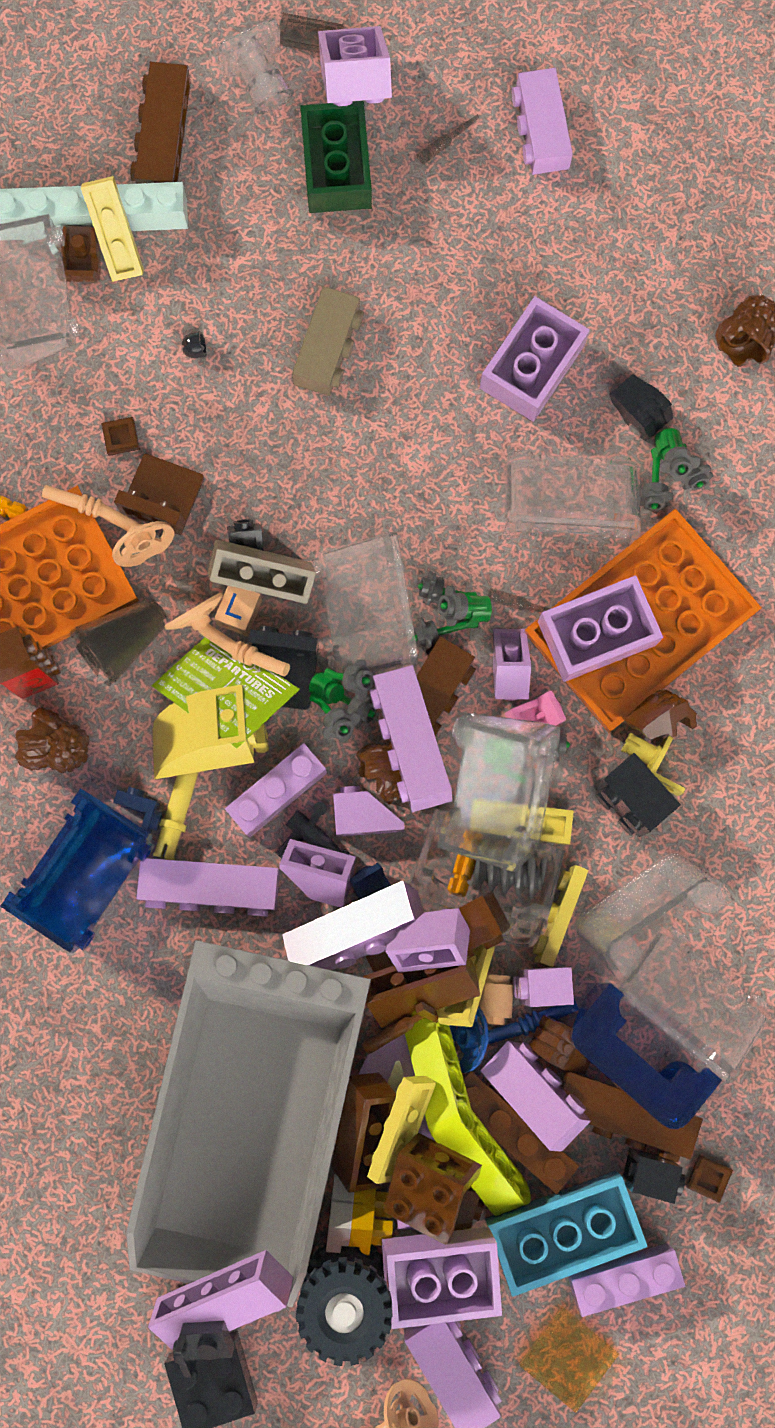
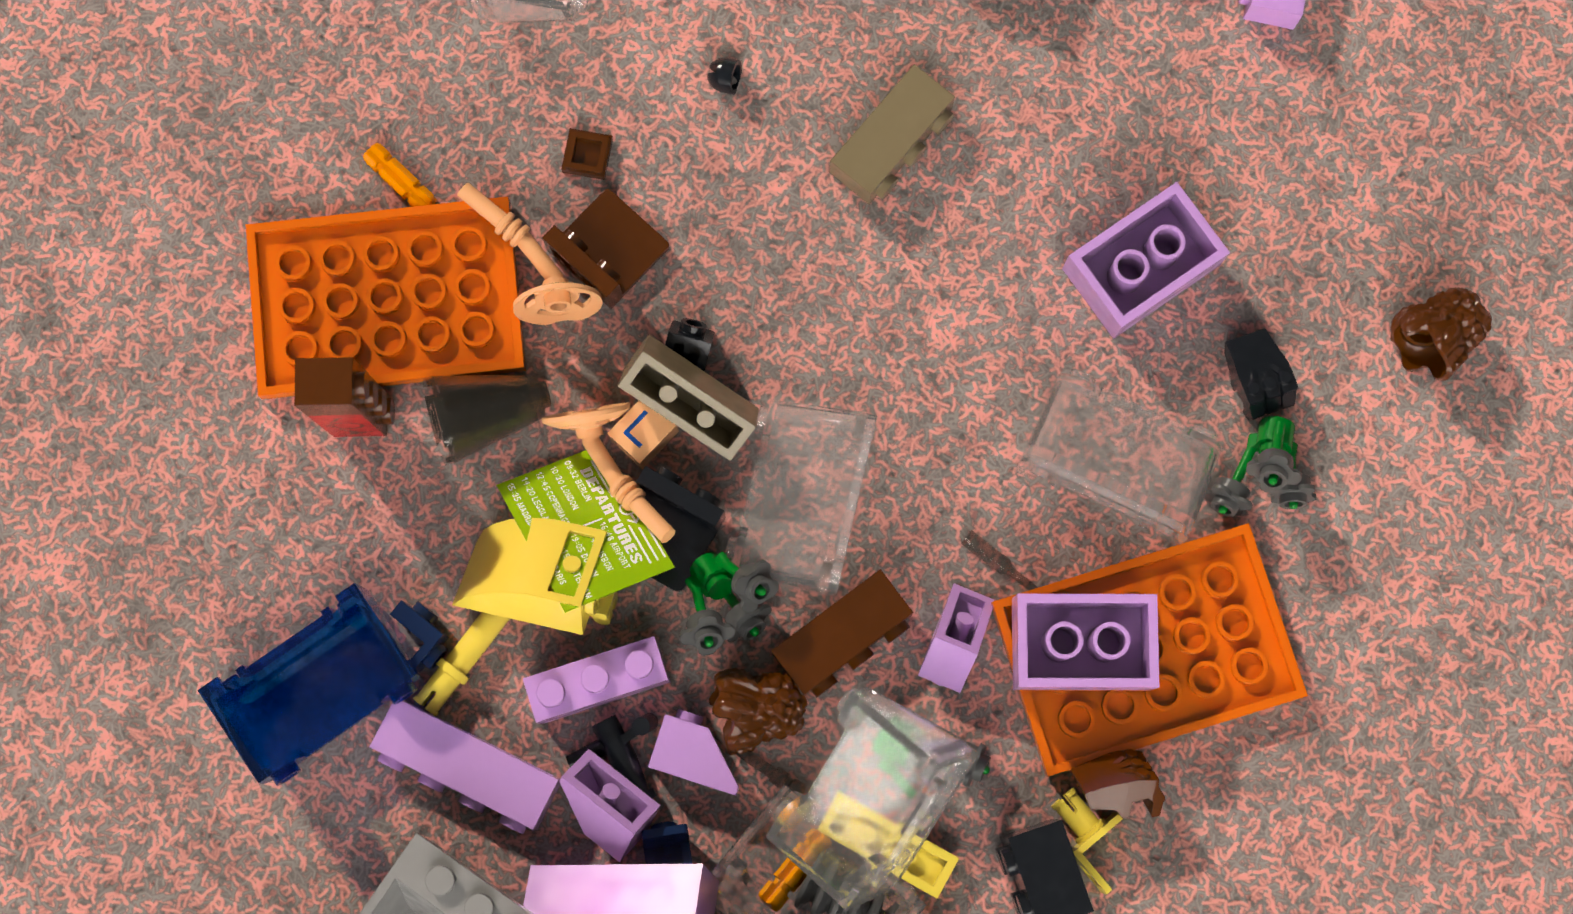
camera: 25 degrees right, 0 degrees up
reddish brown hair [15,707,90,774] -> none
lavender brick [369,665,452,812] -> none
dark grey plant [413,571,492,655] -> none
bright pink bracket [505,691,566,737] -> none

